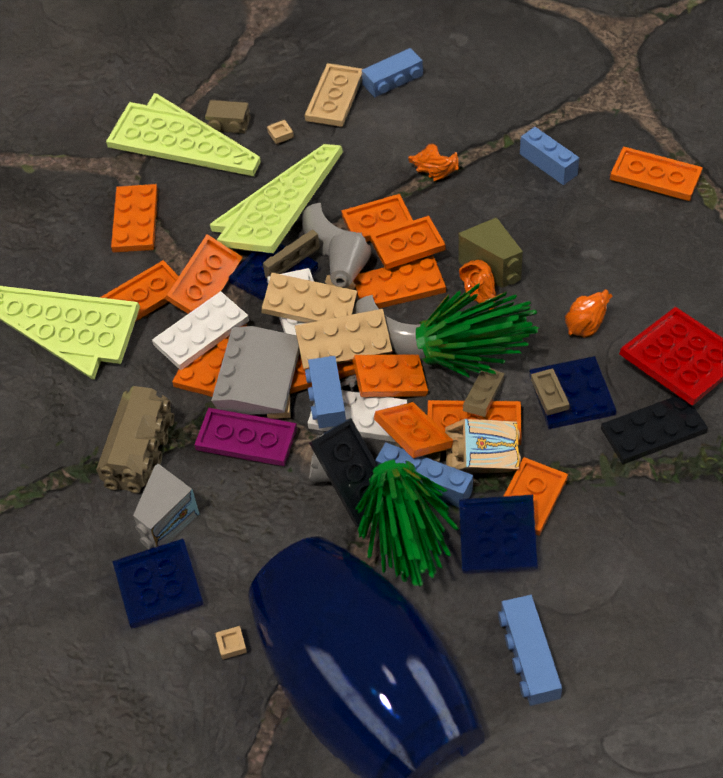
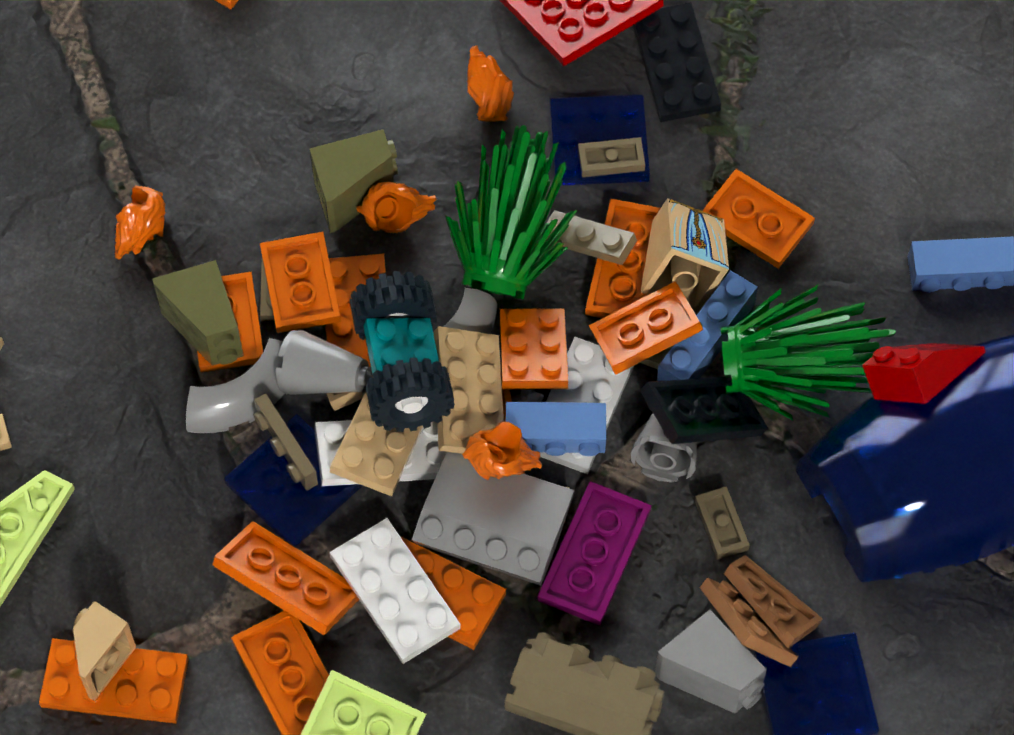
camera: 85 degrees left, 10 degrees up
yellowish green wing [210,144,343,253] -> none
tan plate [215,626,247,660] -> none
clear blue plate [459,495,538,574] -> none
medium blue brick [520,127,579,185] -> none
none -> tan slope [73,601,136,701]
none -> olive slope [152,260,244,366]
none -> black plate [350,271,454,432]
none -> orange hair [462,421,542,480]
none -> dark tan plate [694,486,750,560]
none -> medium nougat wing [700,577,799,667]
none -> medium nougat wing [724,555,823,649]
none -> red slope [862,343,986,404]

